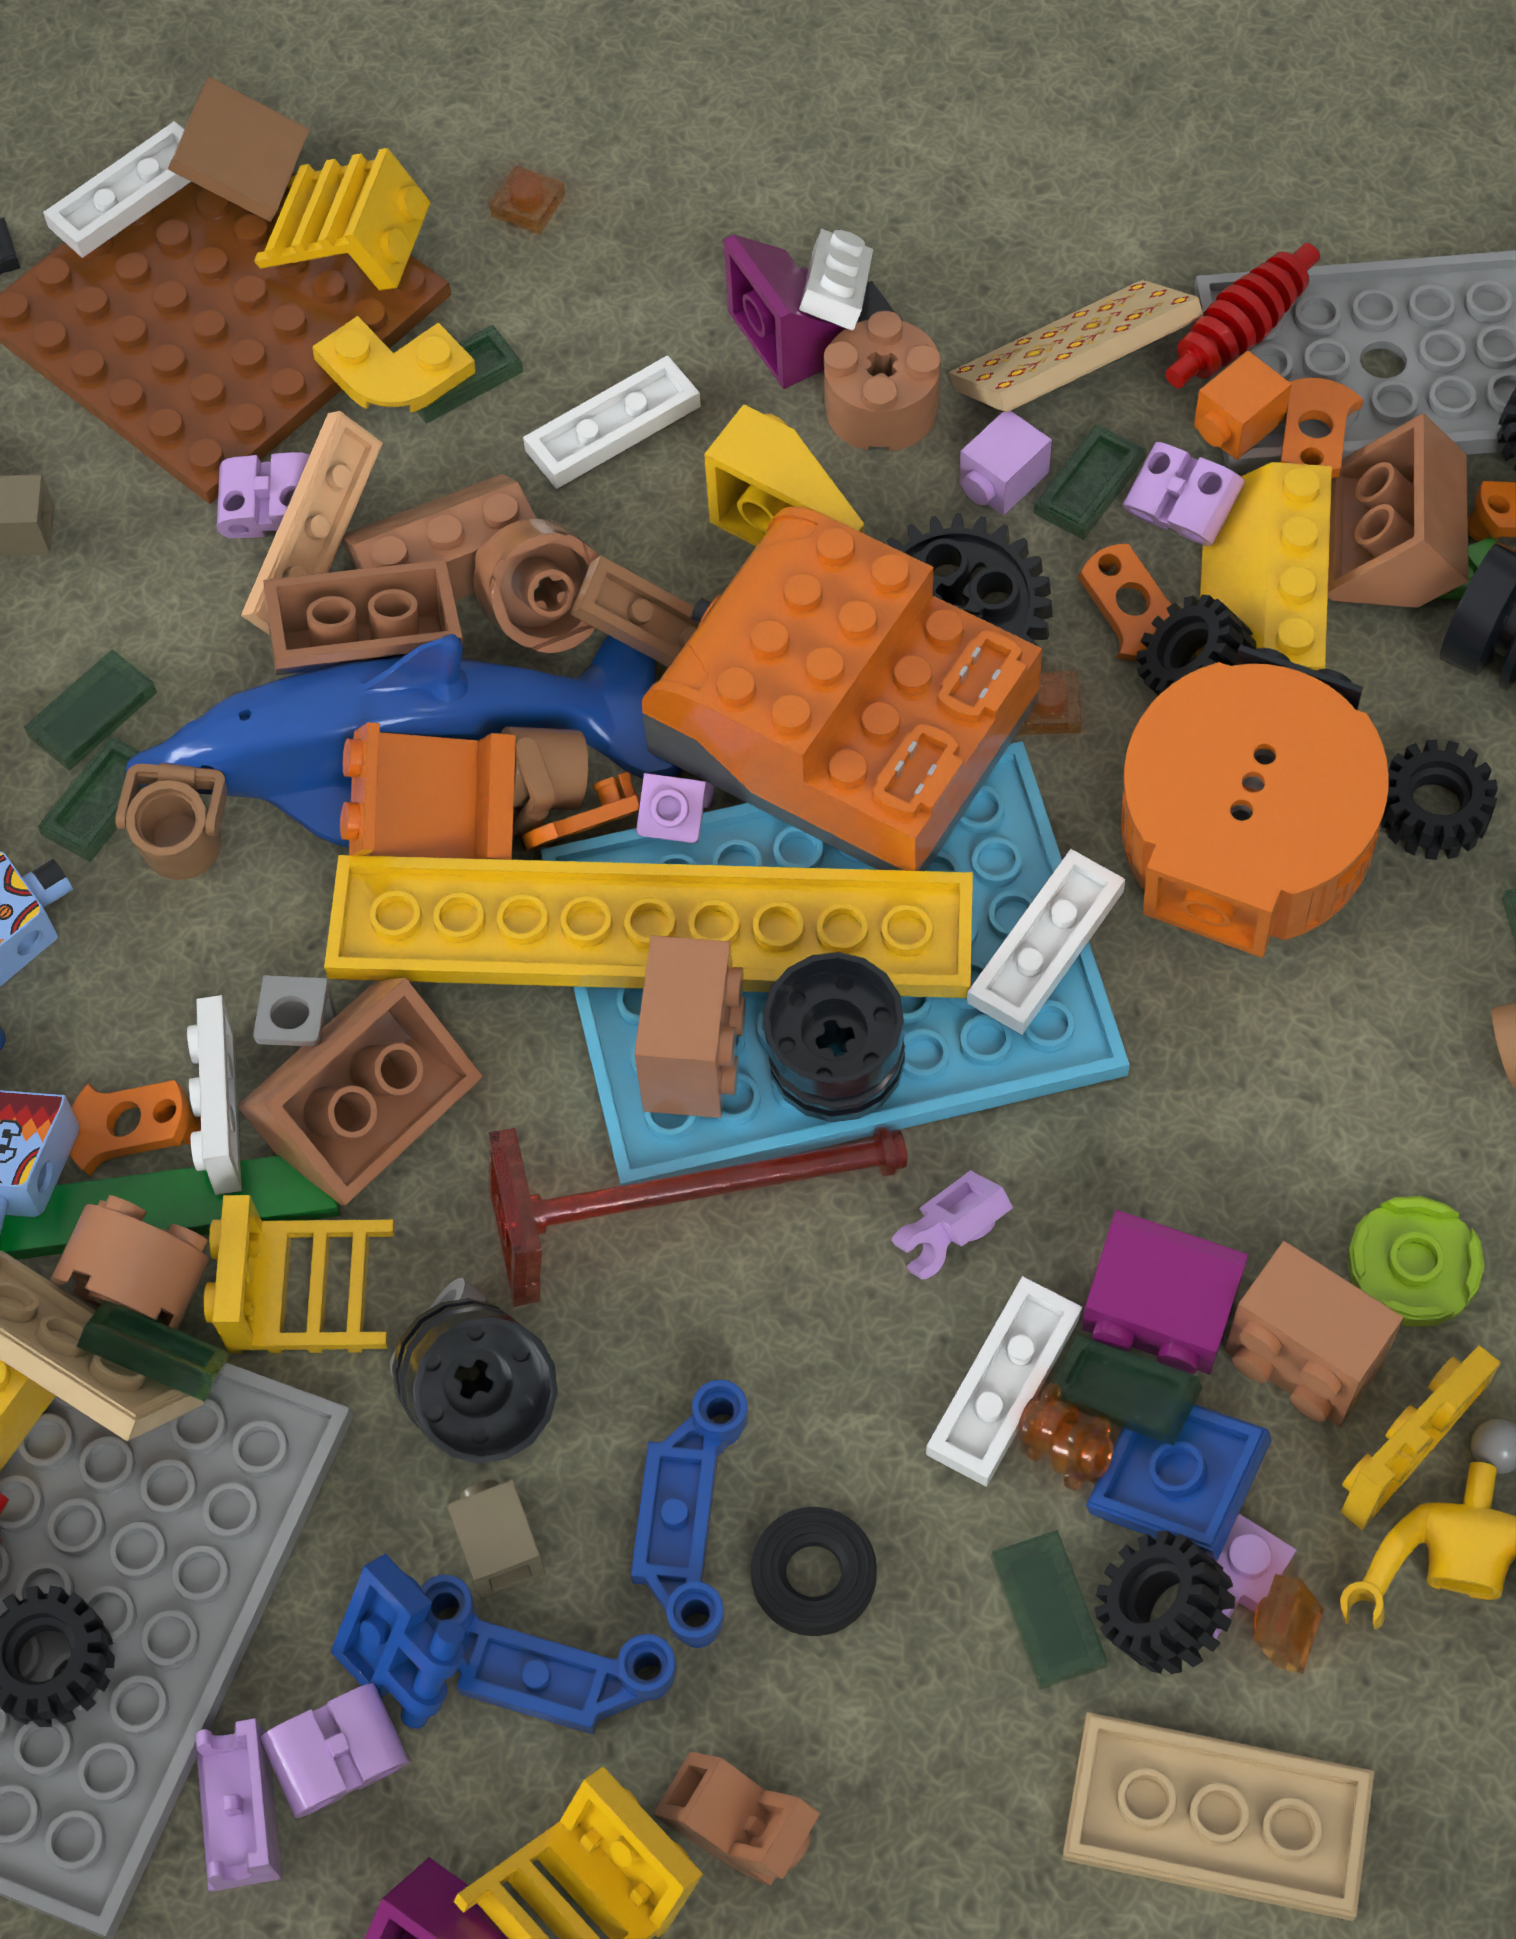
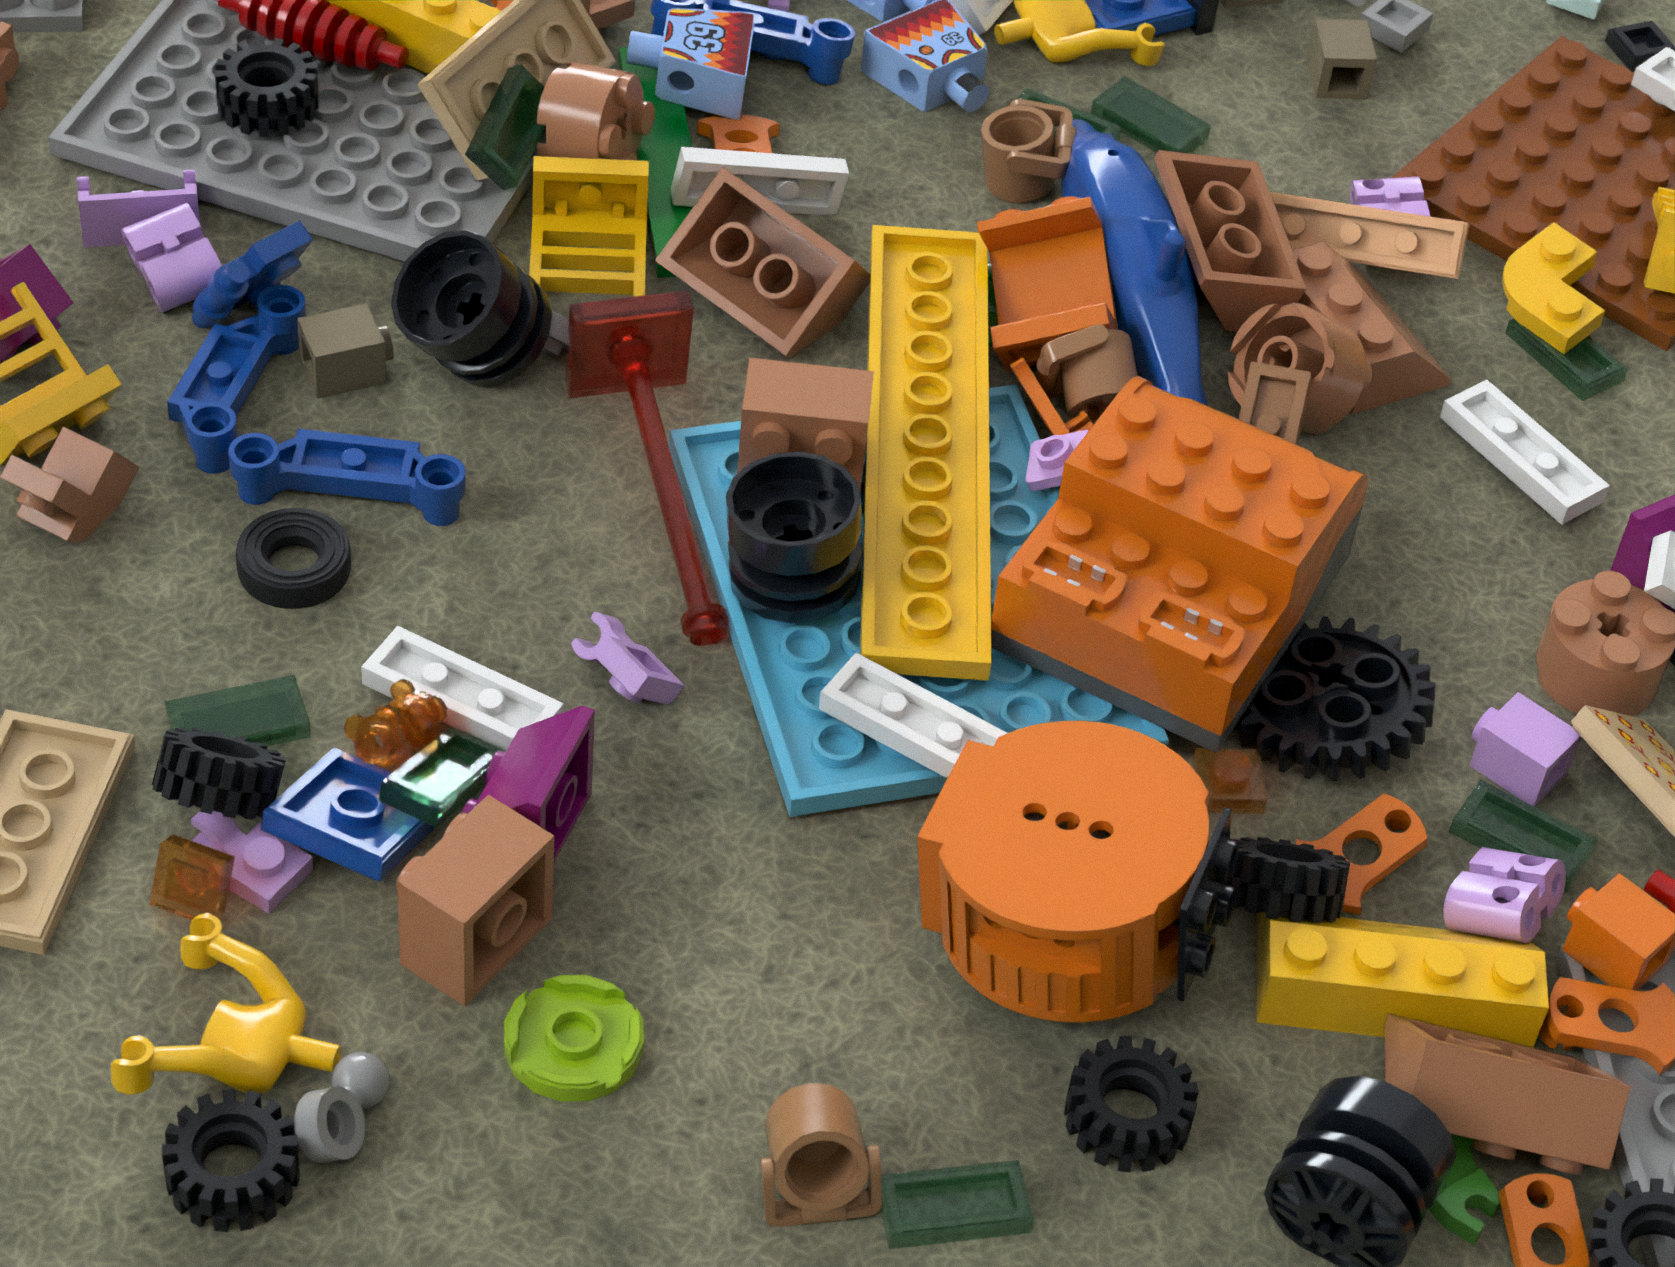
camera: 80 degrees right, 15 degrees down
light grey bracket [253,975,337,1047] -> none
yellow slope [704,404,864,546] -> none
yellow wing [1340,1345,1501,1531] -> none

